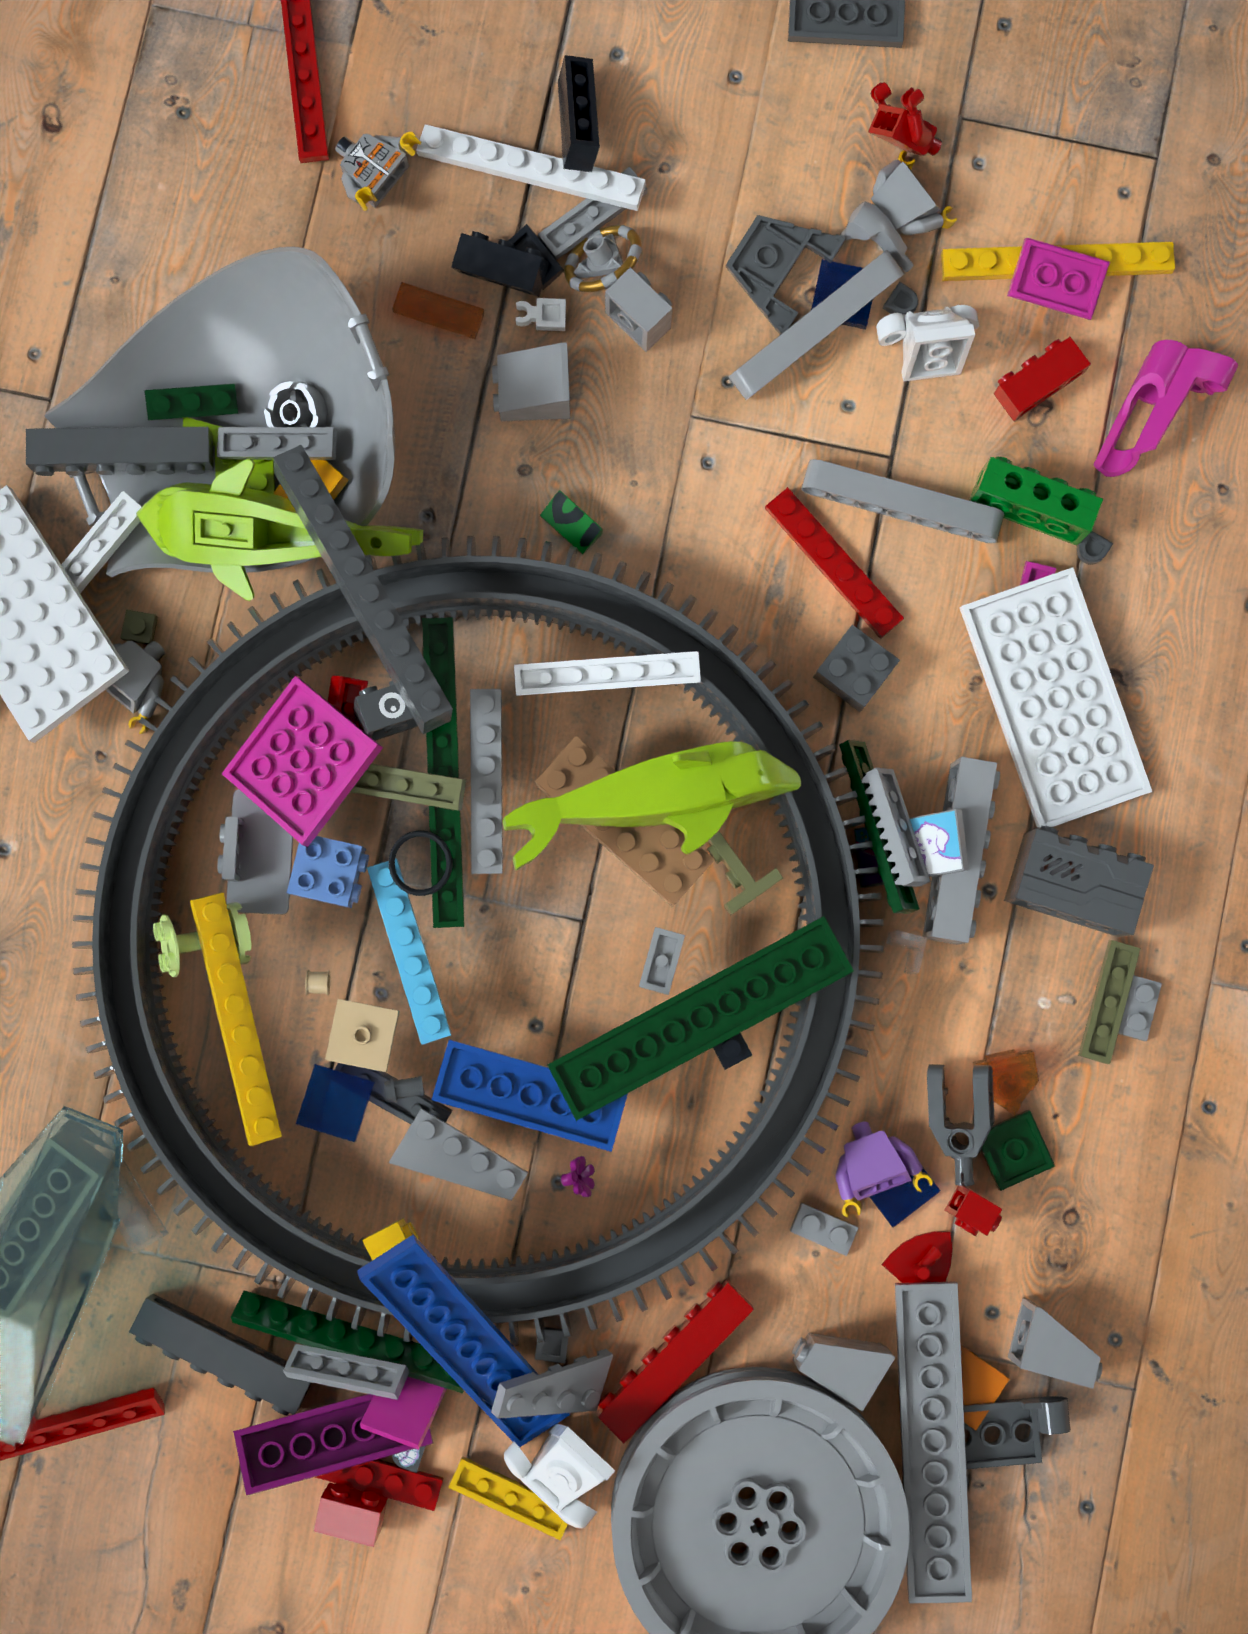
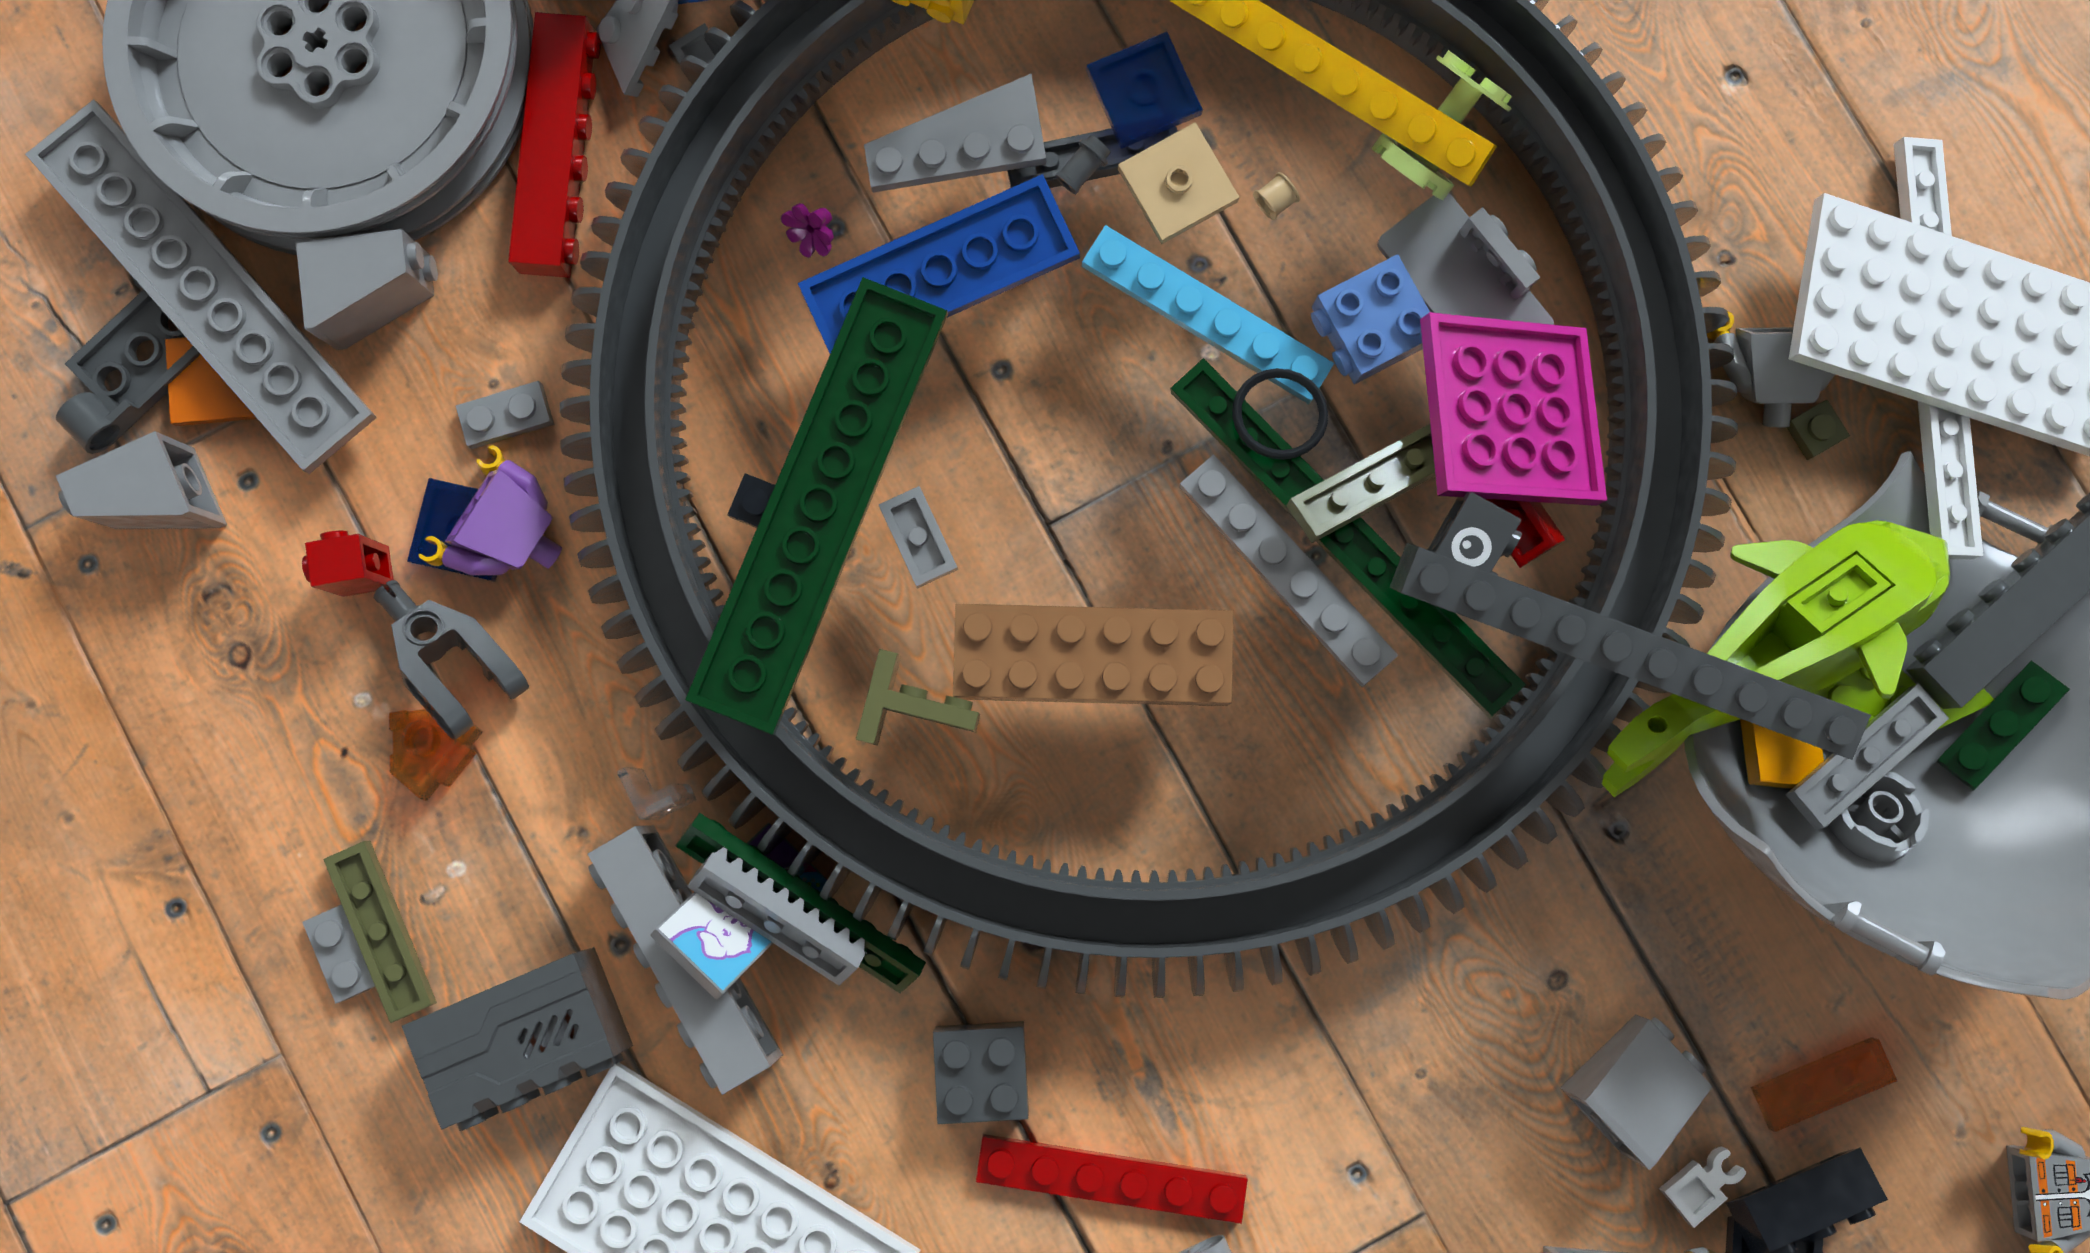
camera: 145 degrees right, 0 degrees up
lime animal [502,741,801,871] -> none
white plate [514,651,701,696] -> none
slope [540,490,603,555] -> none
red shield [881,1232,953,1283] -> none
dark green tile [981,1110,1055,1191] -> none

